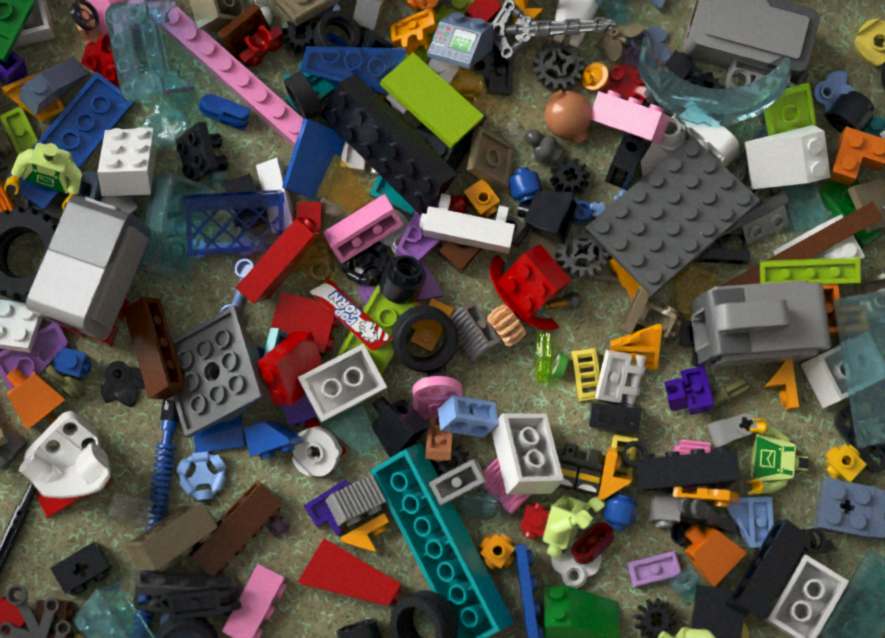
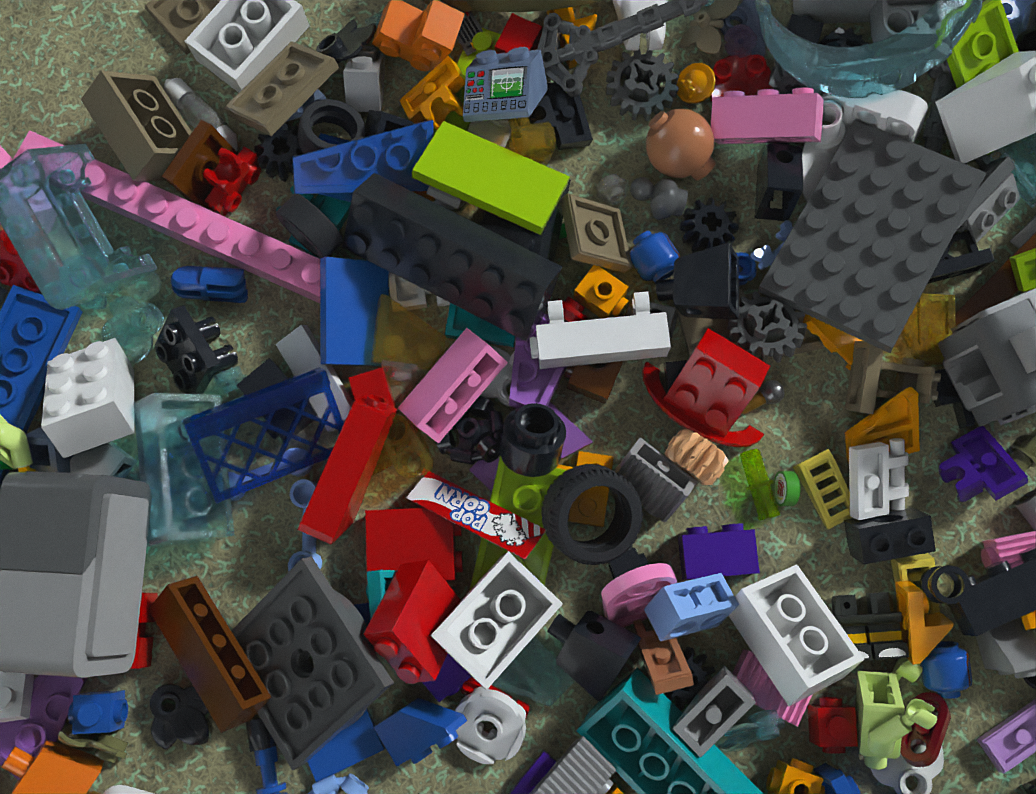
camera: 15 degrees left, 0 degrees up
none -> dark purple brick [678,523,760,580]

